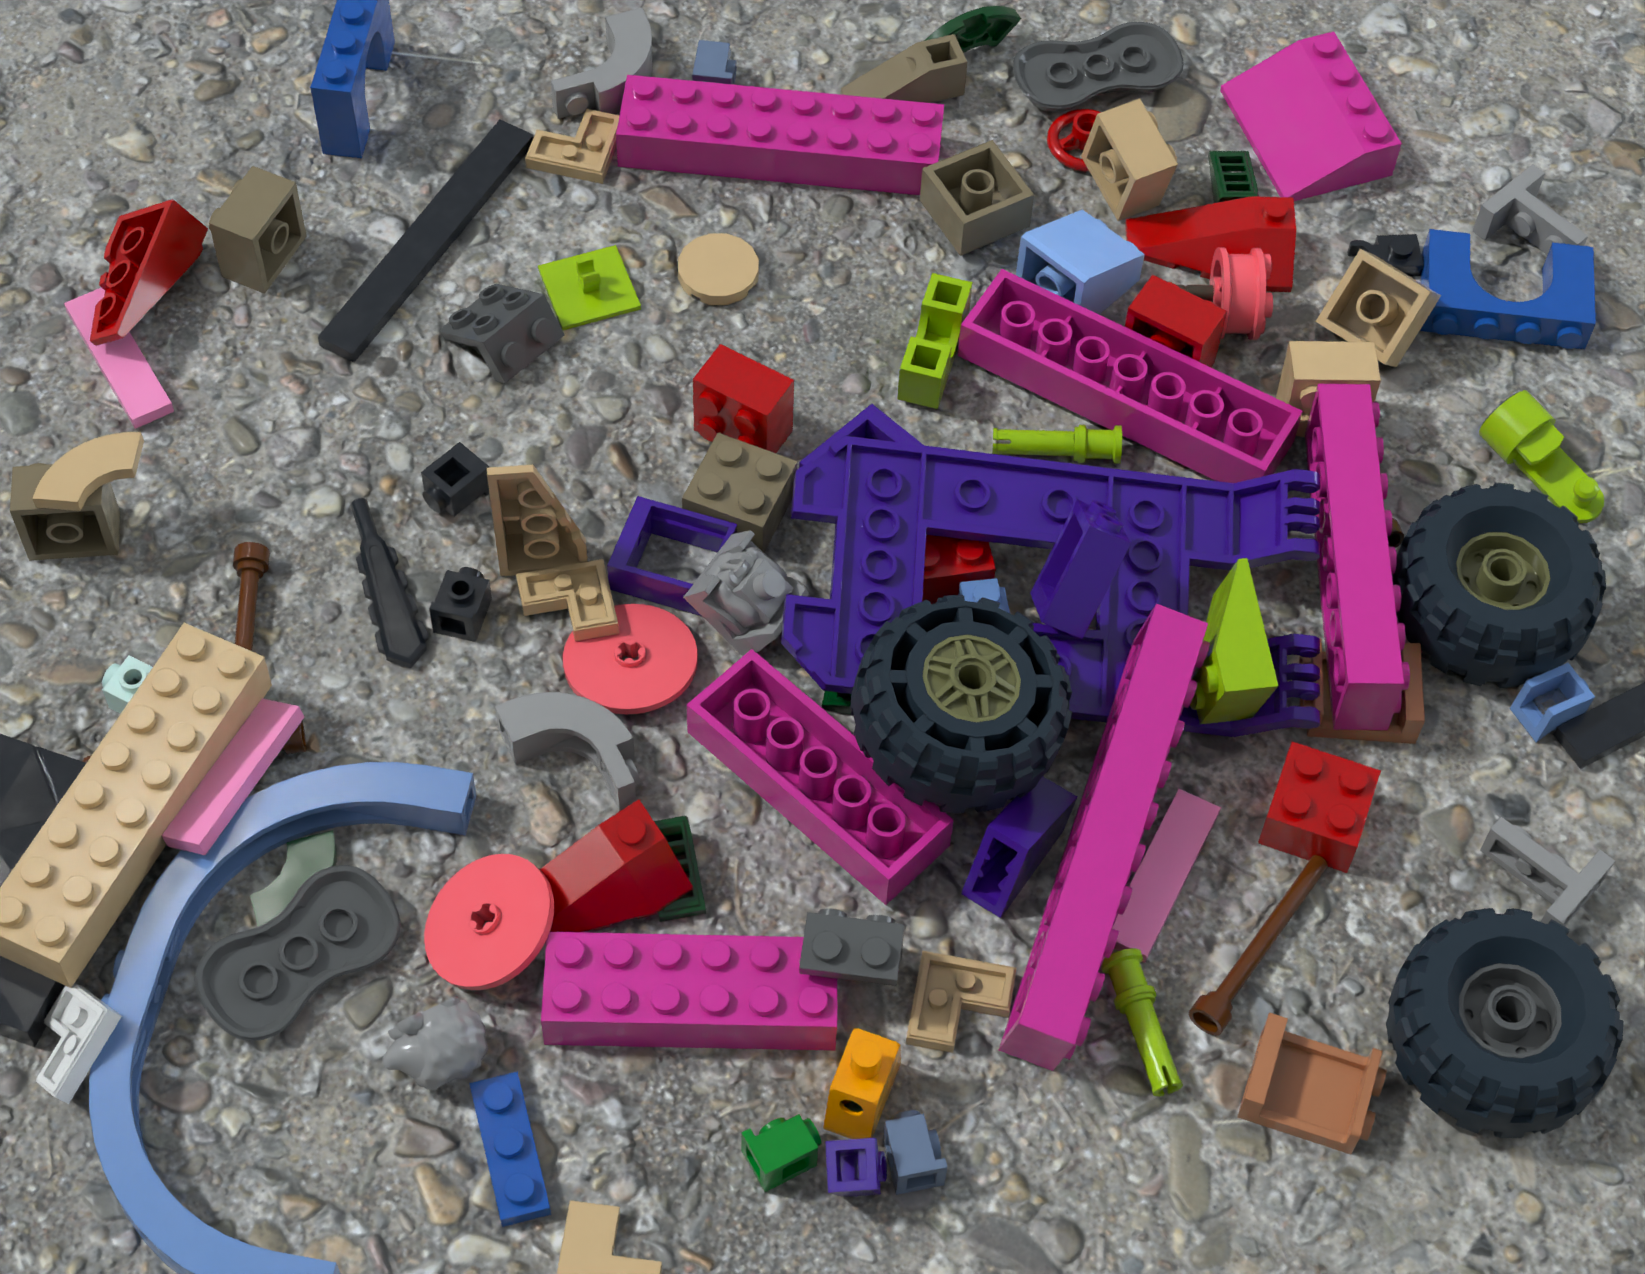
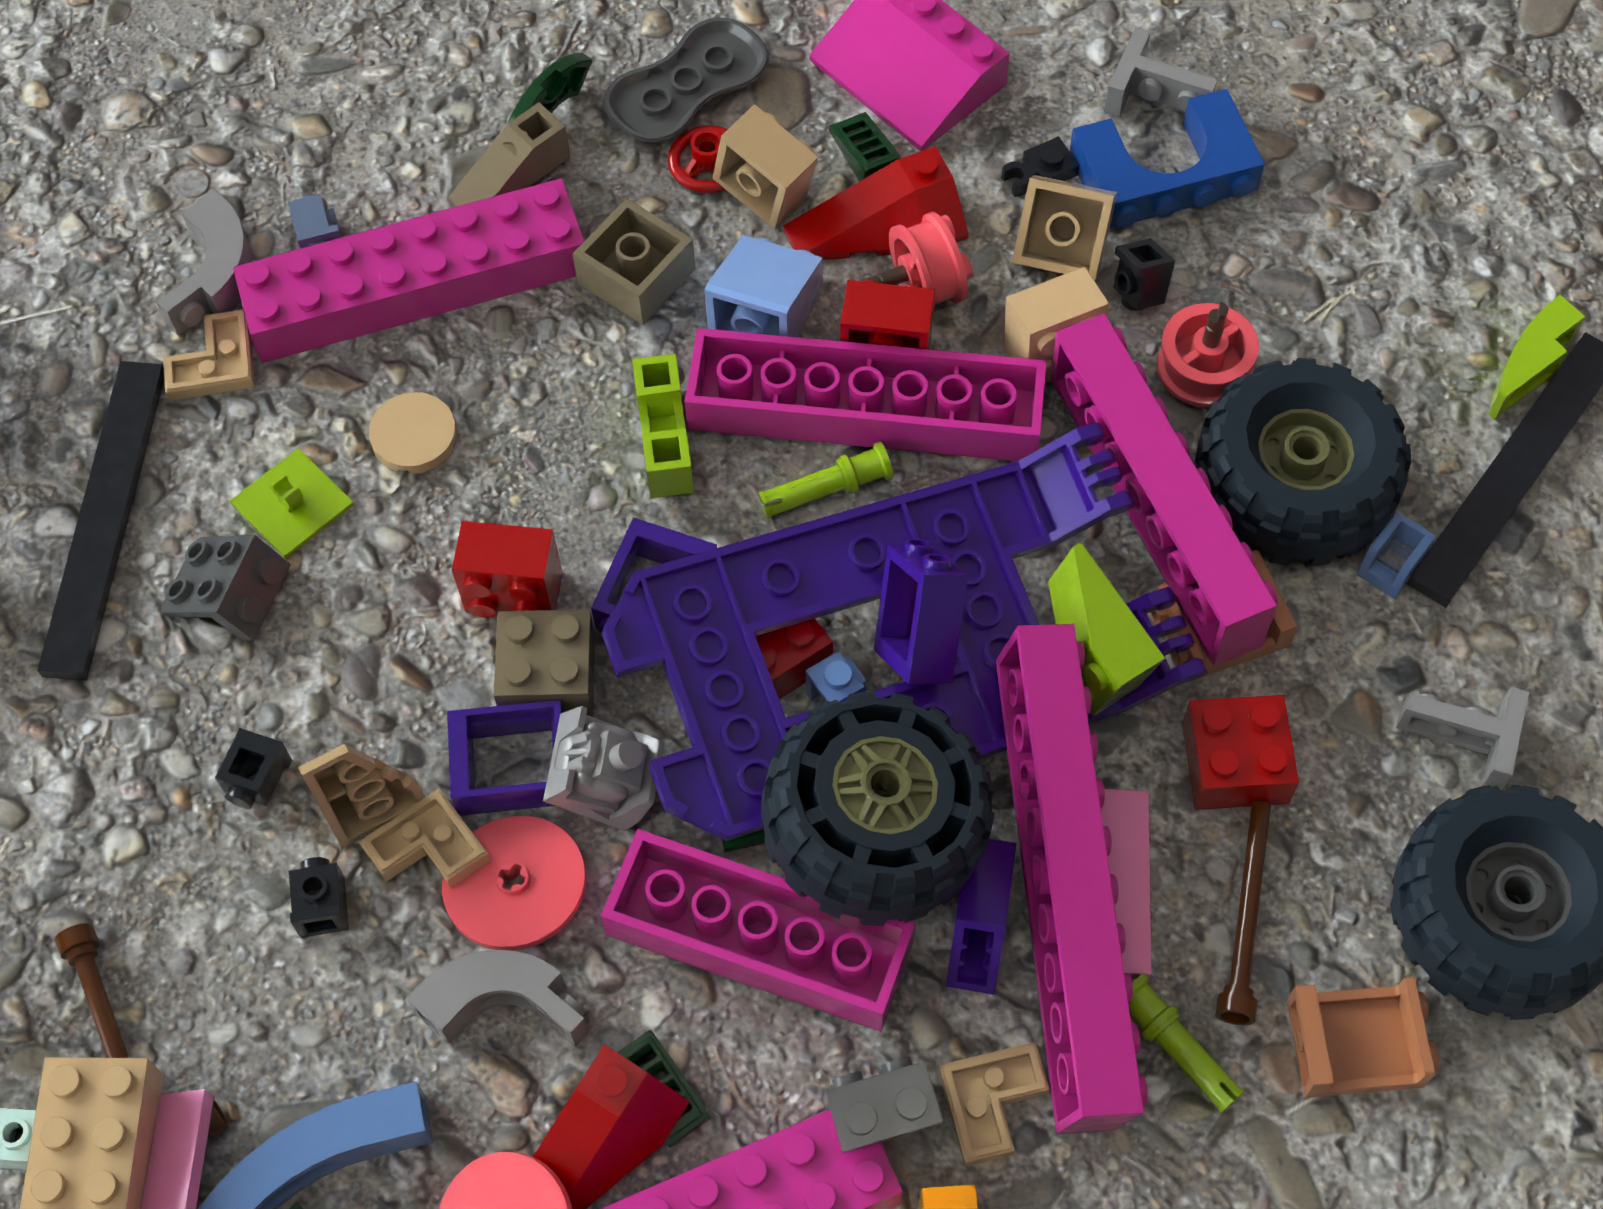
camera: 20 degrees left, 5 degrees up
black sword [350,498,429,668] -> none
lime piece [1479,390,1604,523] -> none
none -> black brick [1113,238,1175,311]
none -> coral wheel [1157,302,1259,408]

